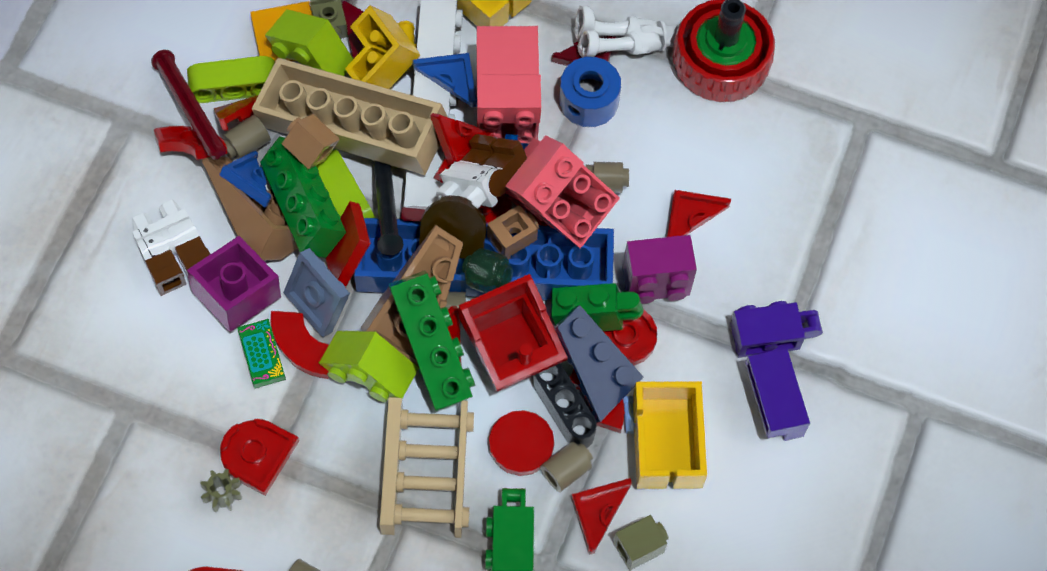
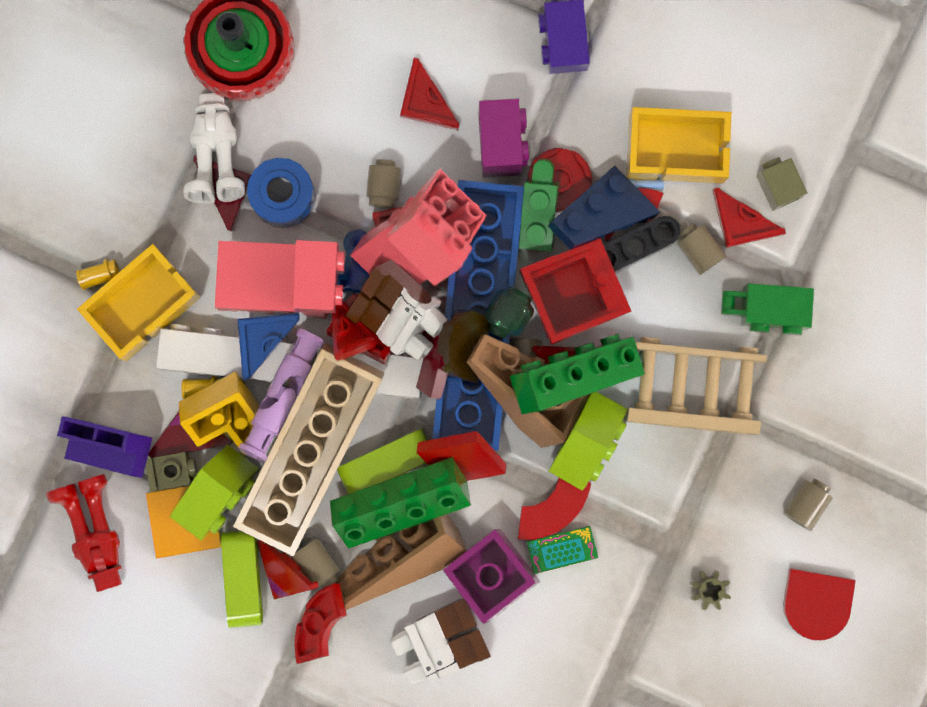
camera: 85 degrees left, 20 degrees up
dark red axle [151,49,226,160] -> none
blue tile [220,151,271,207] -> none
red tile [220,419,300,496] -> none
medium nougat brick [282,114,340,169] -> none
sand blue plate [283,248,350,337] -> none
black axle [373,160,404,255] -> none
medium nougat brick [487,205,539,262] -> none
red tile [489,410,555,476] -> none
dark purple piece [745,348,810,441] -> none
none -> lavender piece [239,329,324,462]

